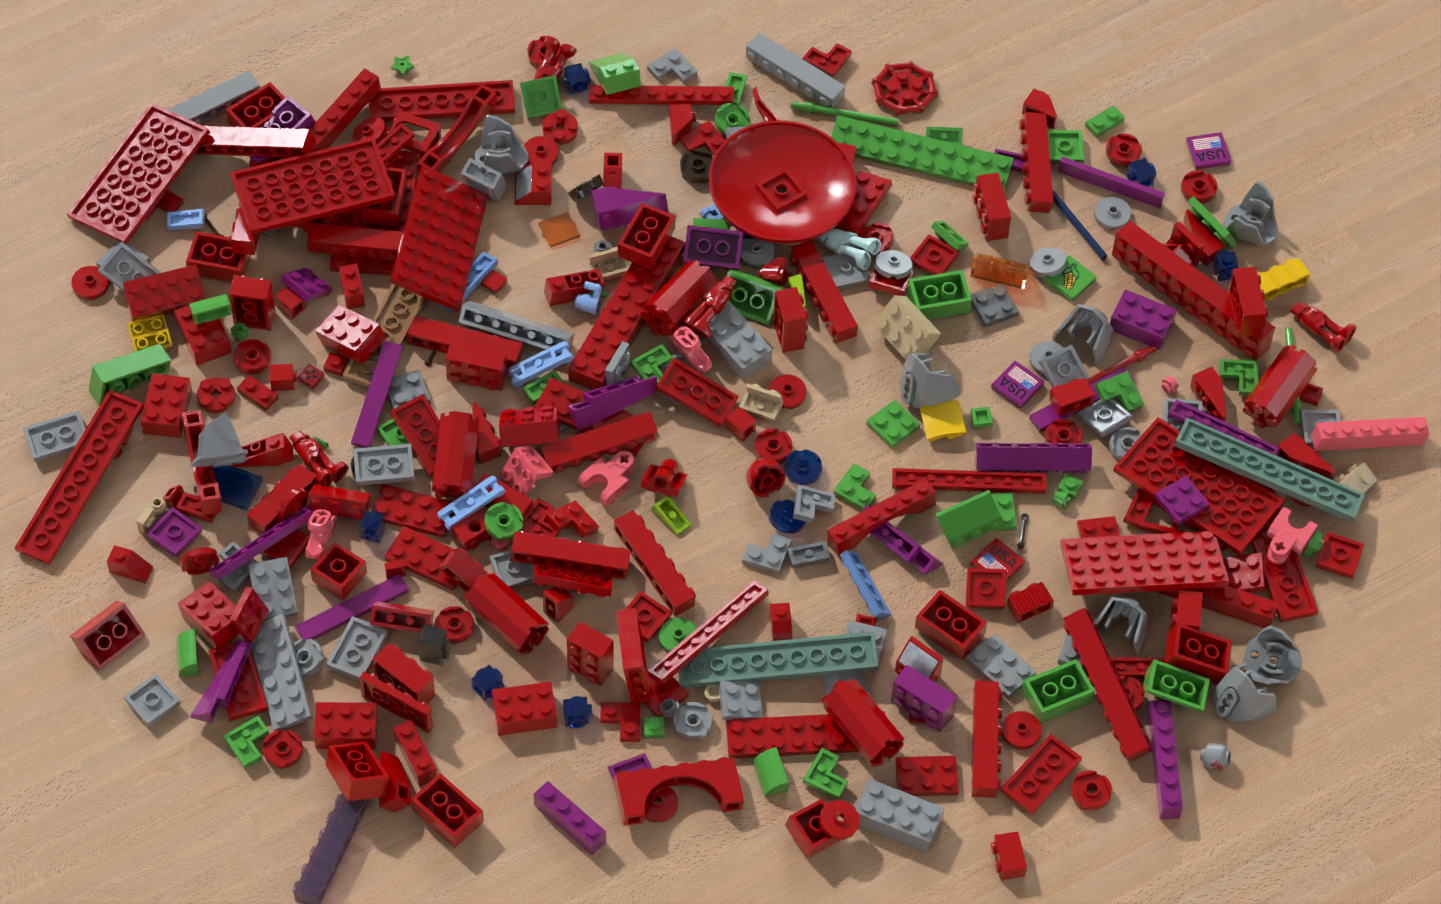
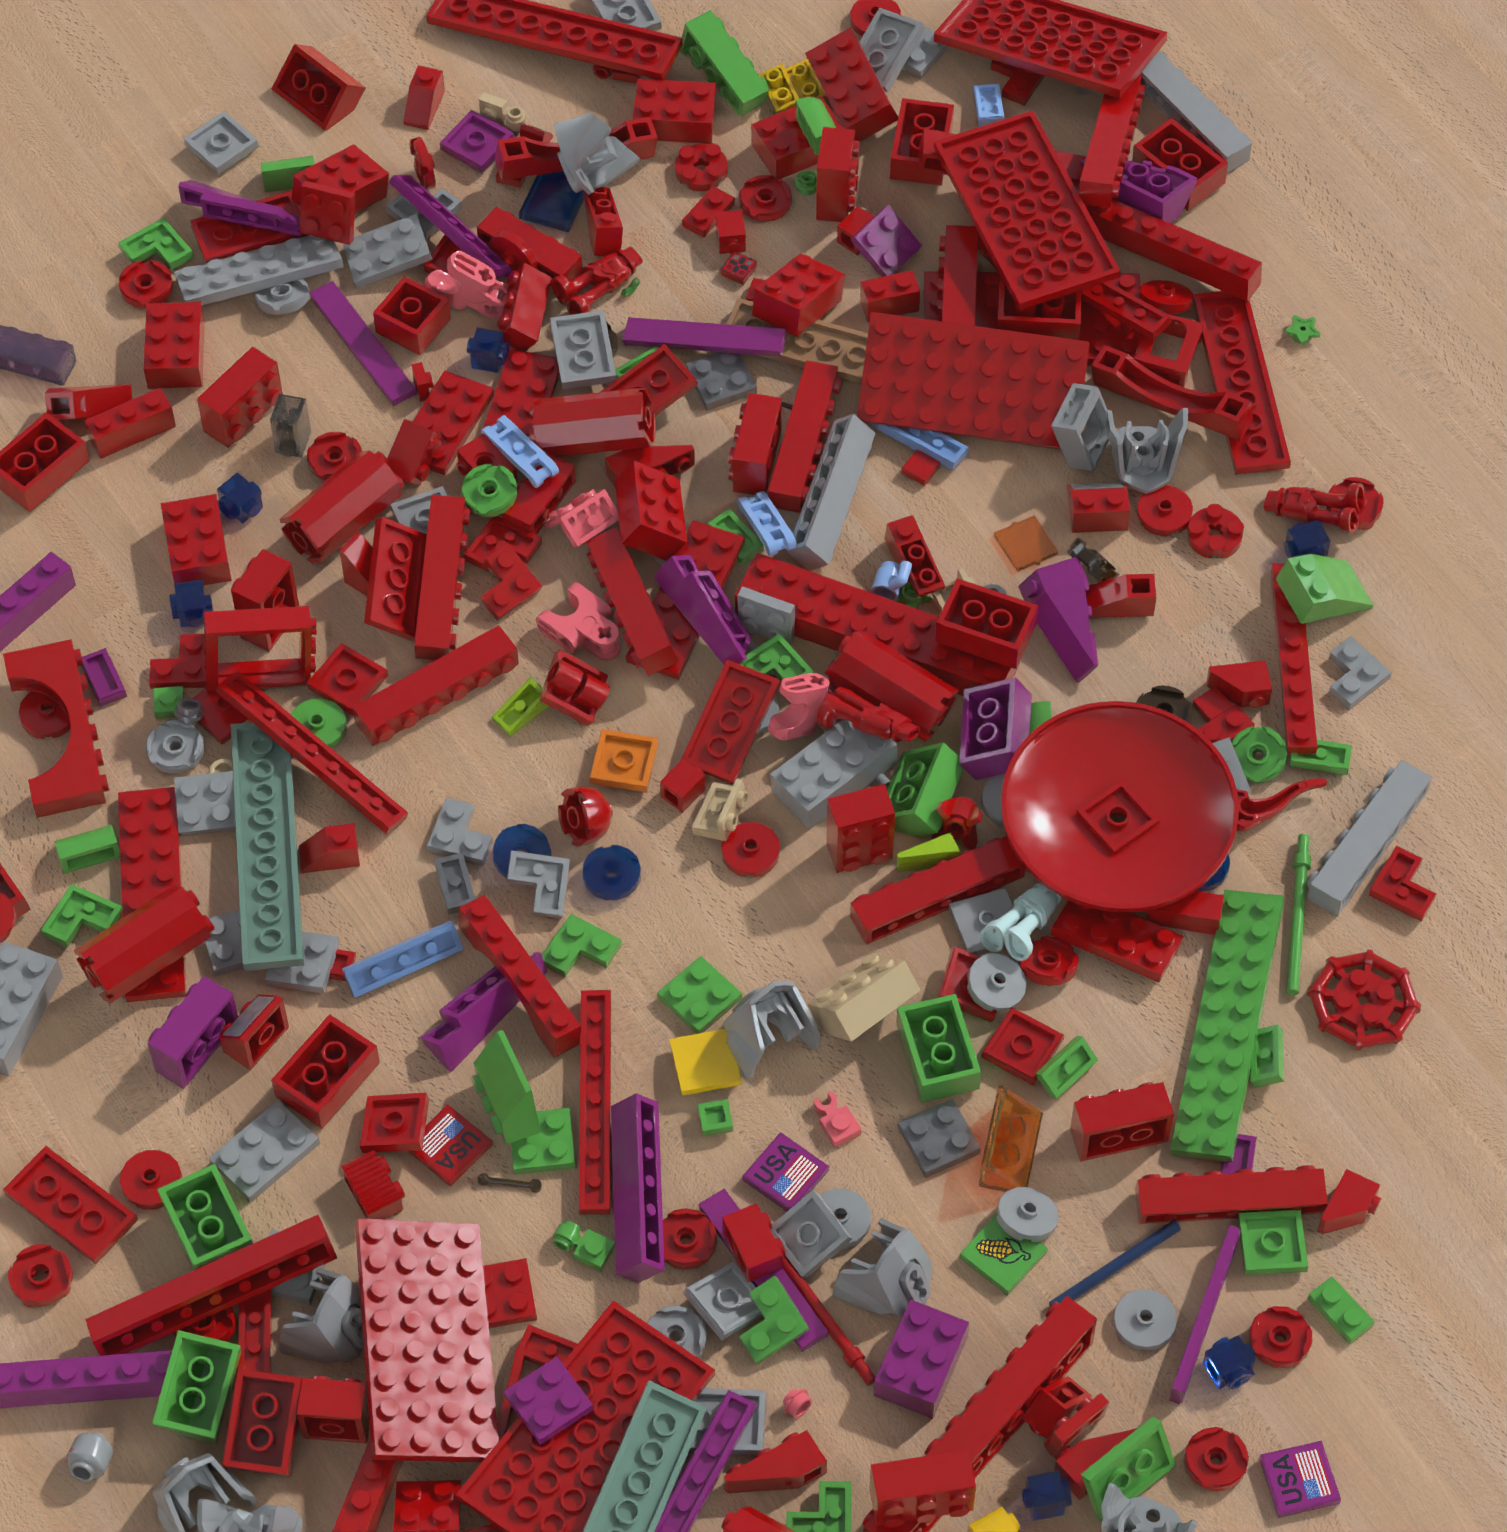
camera: 90 degrees right, 0 degrees up
red brick [325,741,389,801] -> none
light grey plate [326,616,388,681] -> none
red plate [359,672,433,733] -> none
red brick [370,601,435,634] -> none
bright green plate [520,75,563,118] -> none
red plate [754,428,793,463] -> none
red plate [895,755,959,796] -> none
red brick [971,680,1002,798] -> none
none -> orange plate [590,729,659,793]
none -> coral plate [814,1091,861,1148]

